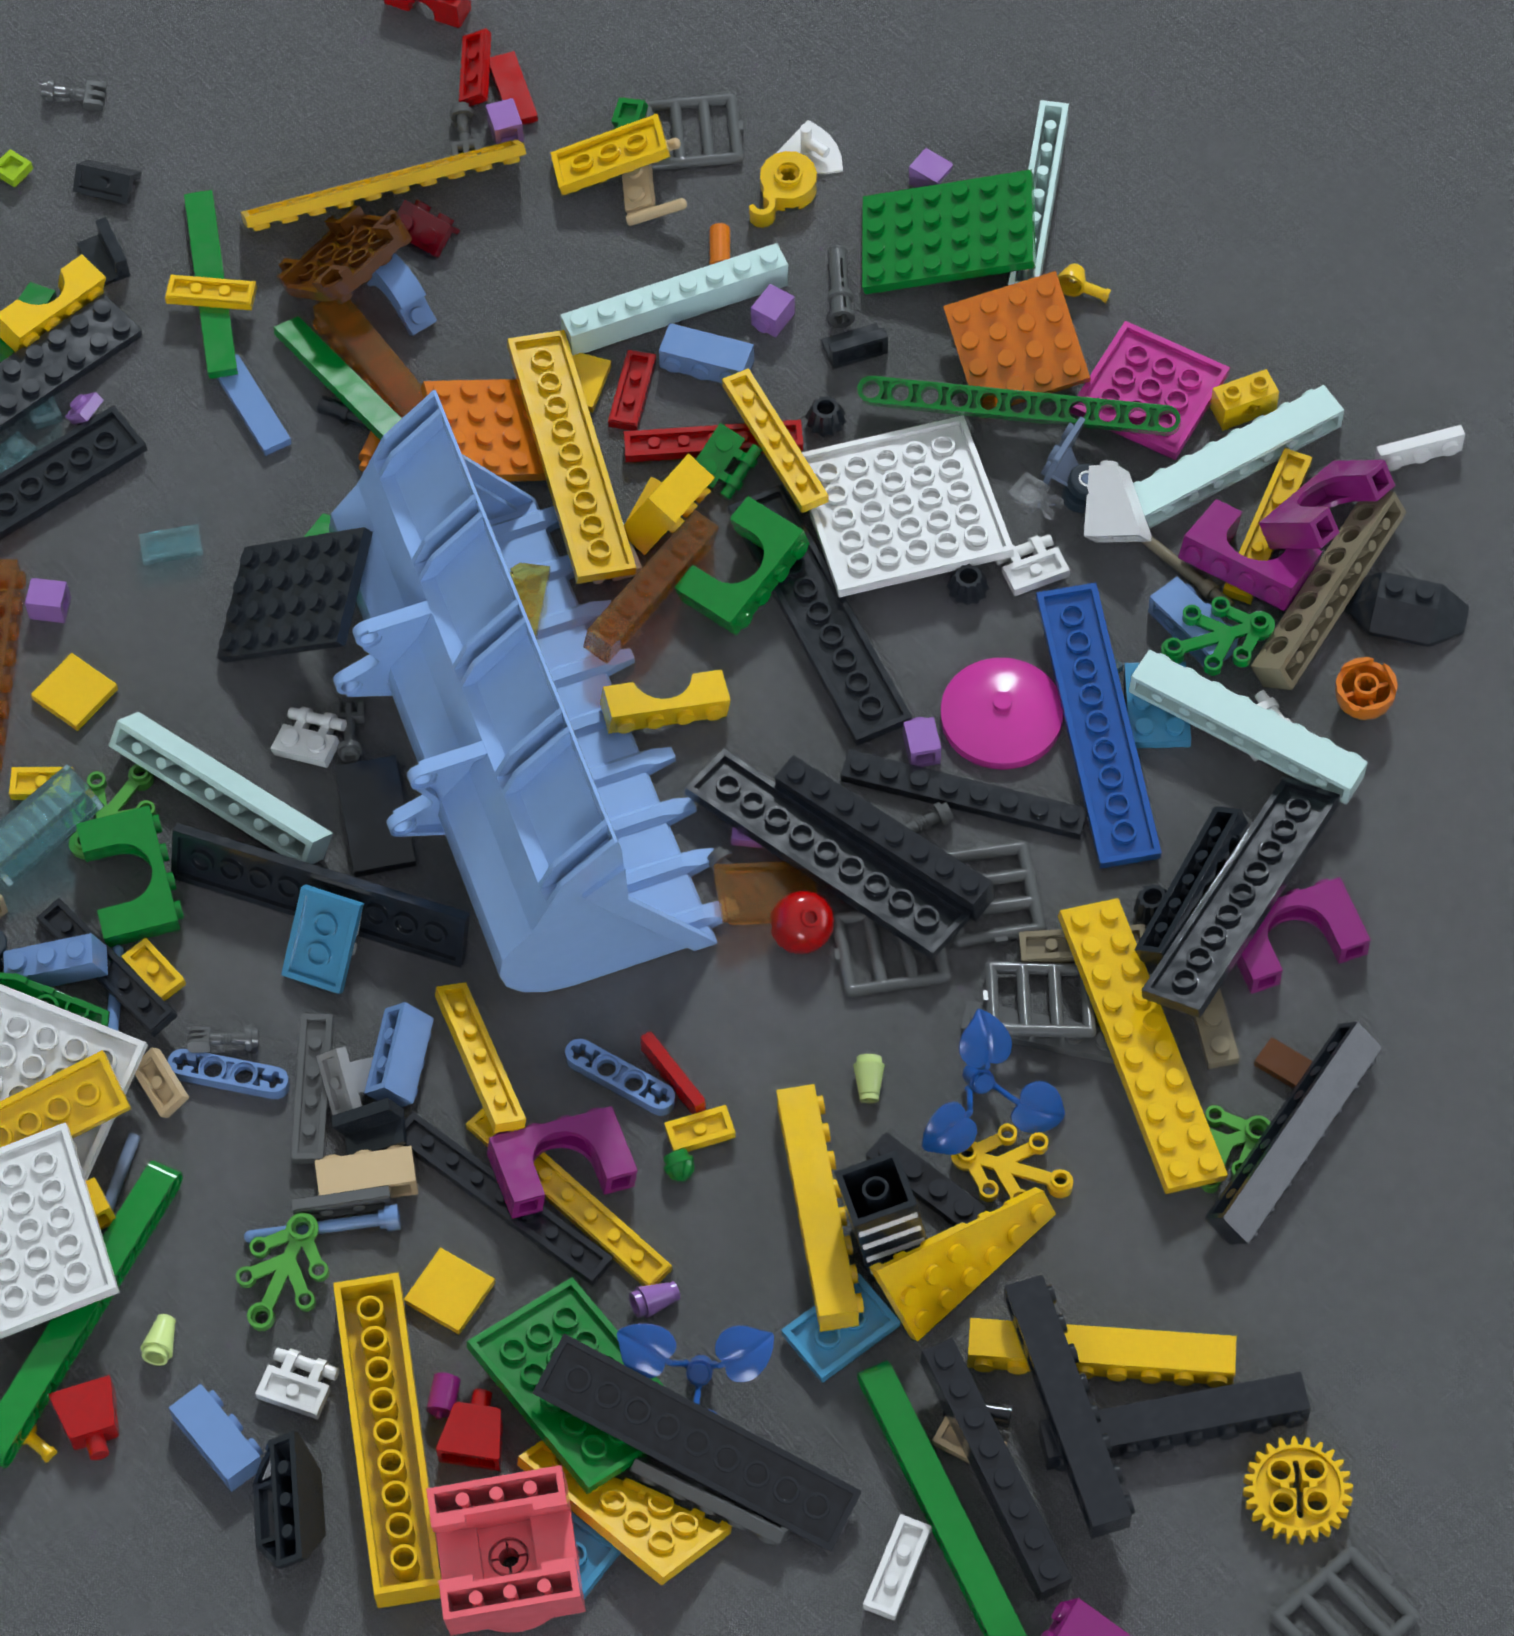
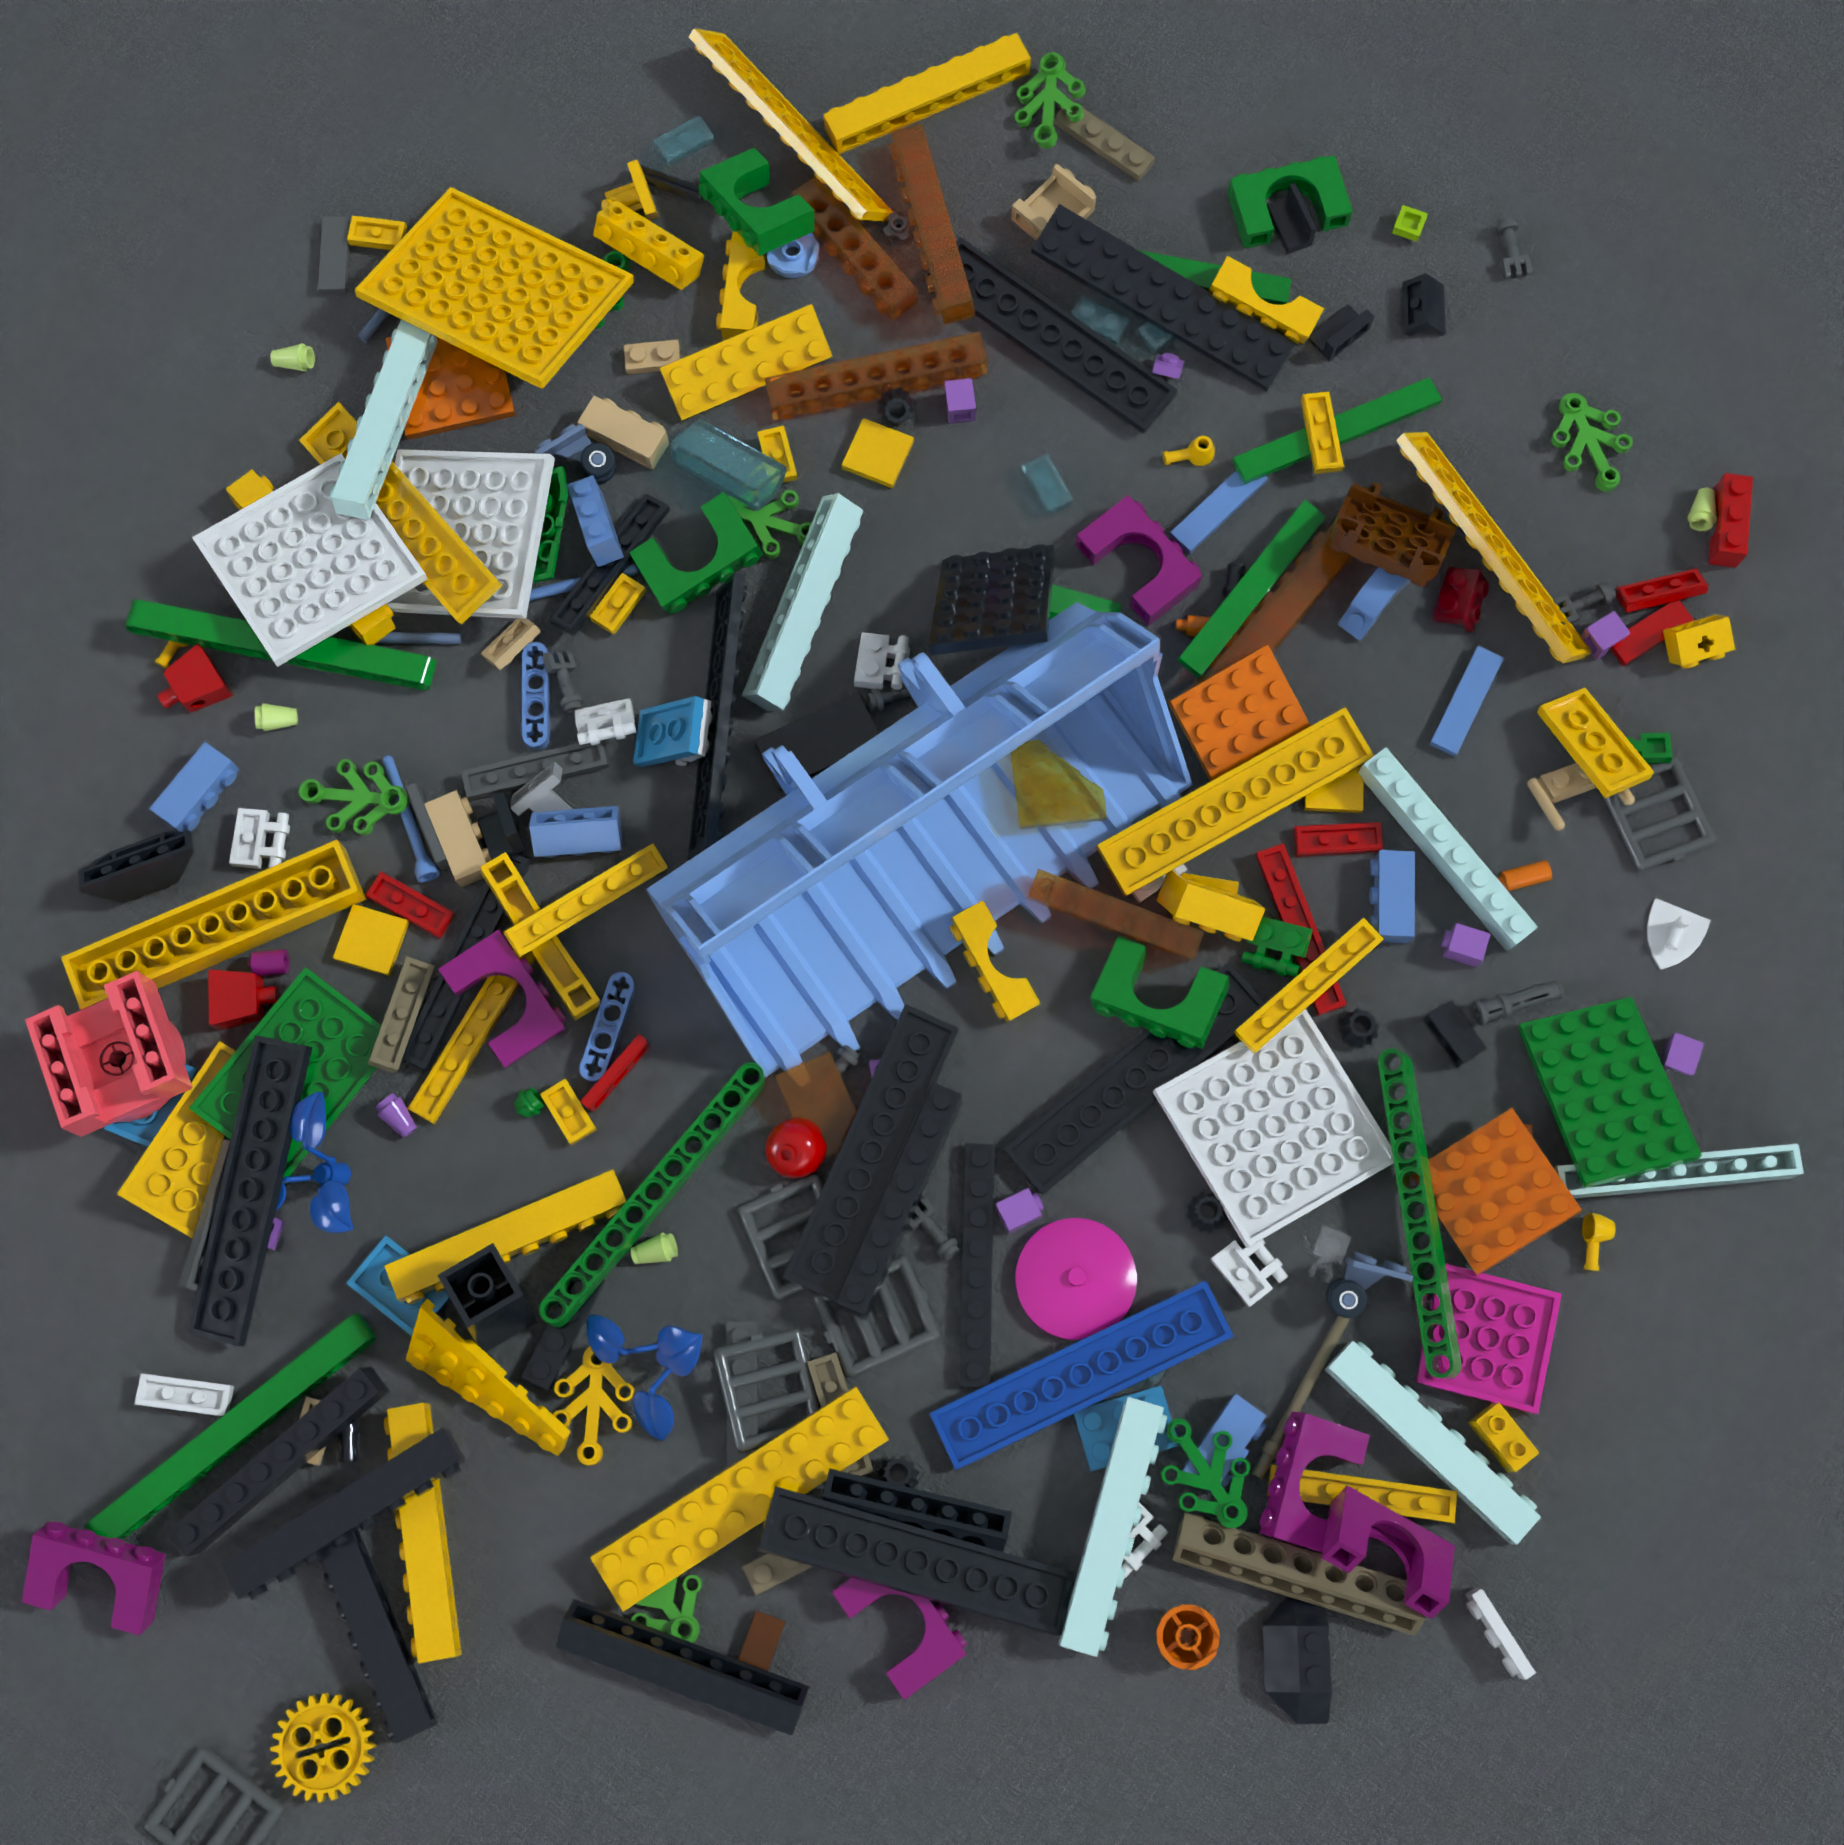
camera: 75 degrees right, 15 degrees up
yellow piece [749,151,817,228] -> none
white slope [1084,461,1152,543] -> none
none -> red tile [365,871,456,939]
none -> dark tan plate [367,956,435,1074]
none -> yellow arch [480,852,600,1021]
none -> green beam [539,1062,766,1328]
none -> white plate [575,698,636,745]
none -> black piece [877,387,915,425]
none -> magenta arch [1075,495,1202,626]
none -> yellow bar [1162,436,1215,466]
none -> medium blue tile [1429,646,1504,757]
none -> bright green plant [1551,393,1633,492]
none -> yellow brick [1663,614,1735,668]
none -> yellowish green cone [1687,488,1717,531]

